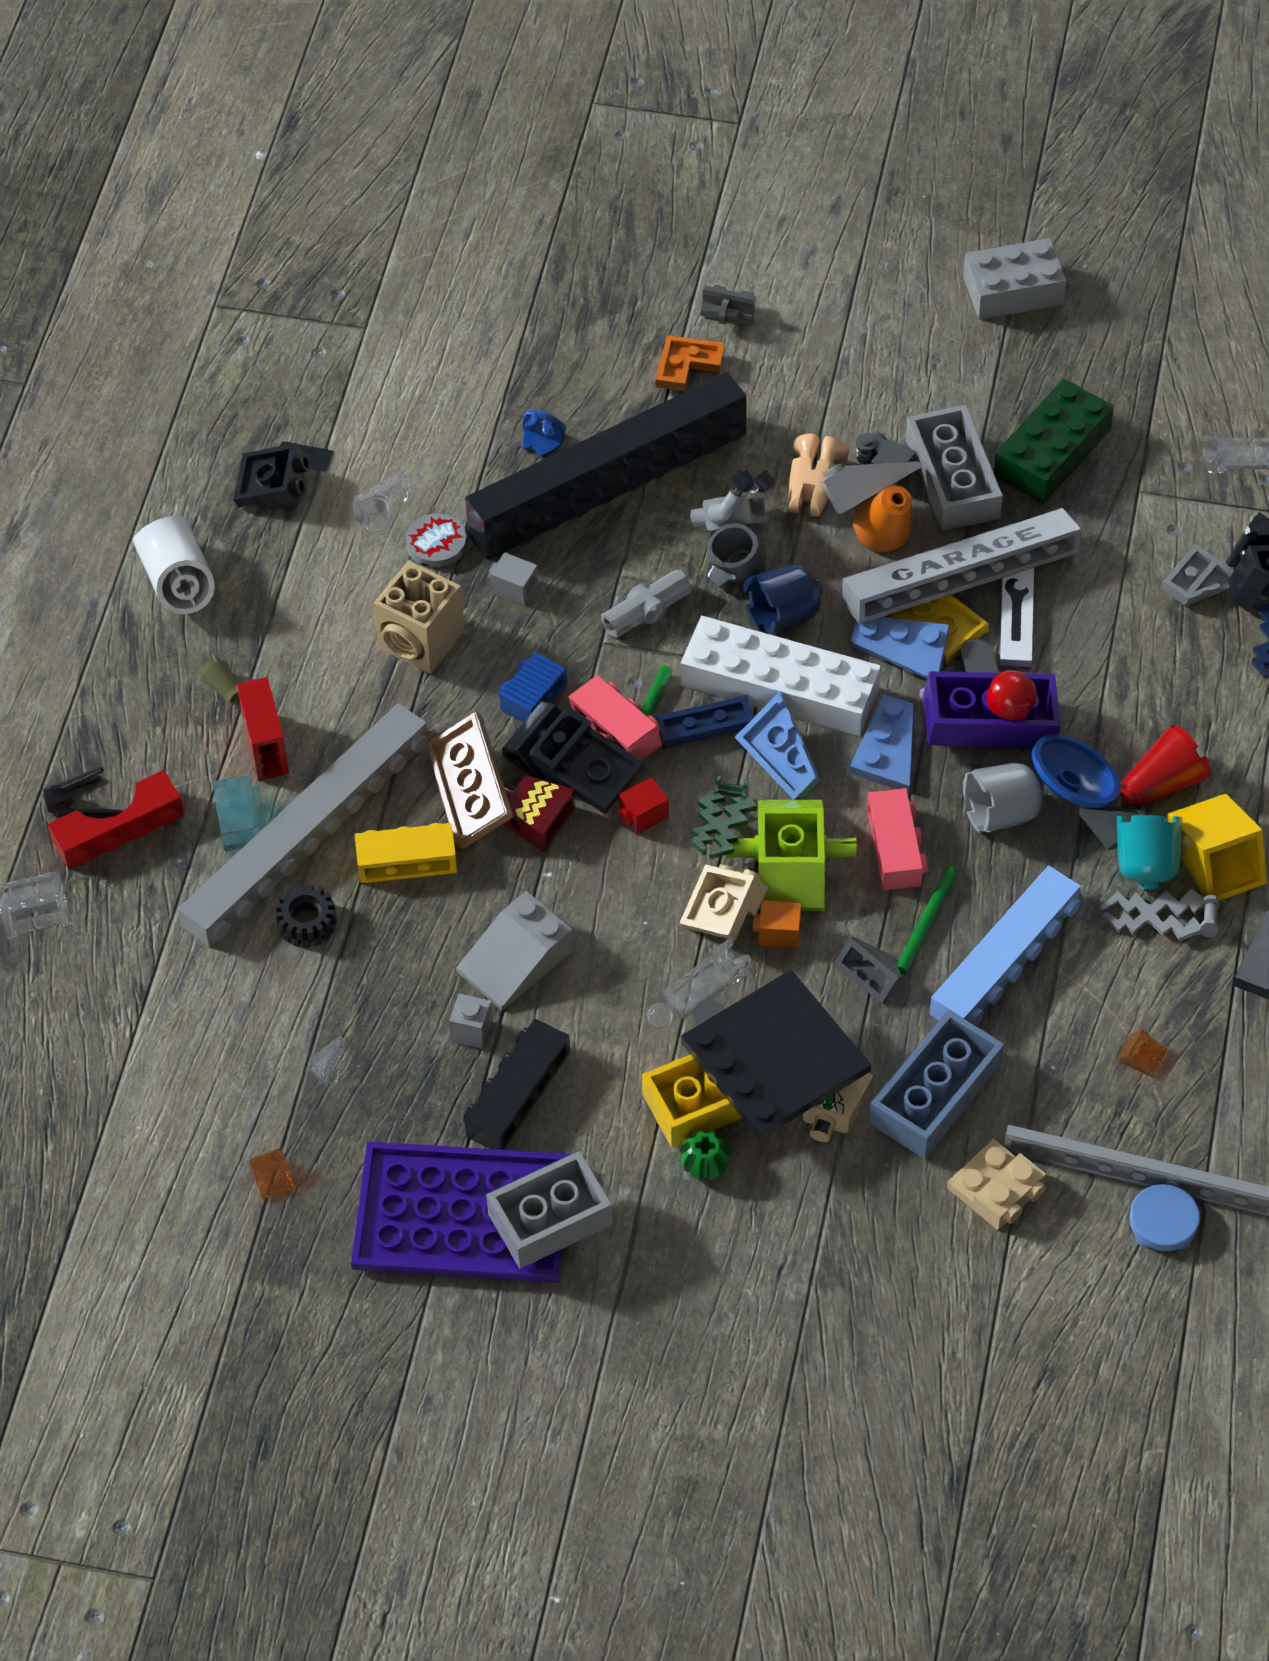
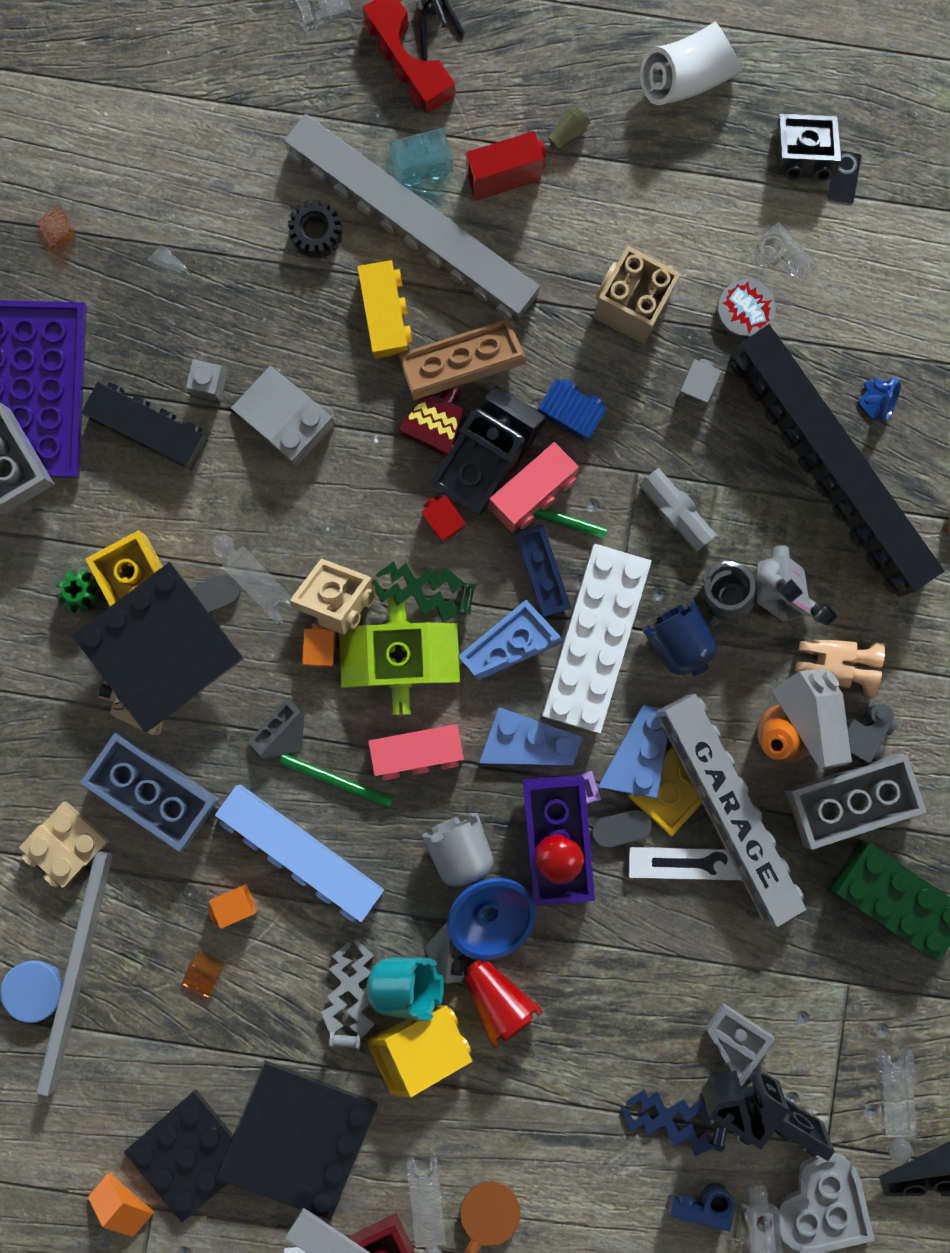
camera: 85 degrees right, 30 degrees up
none -> orange brick [208,883,258,929]

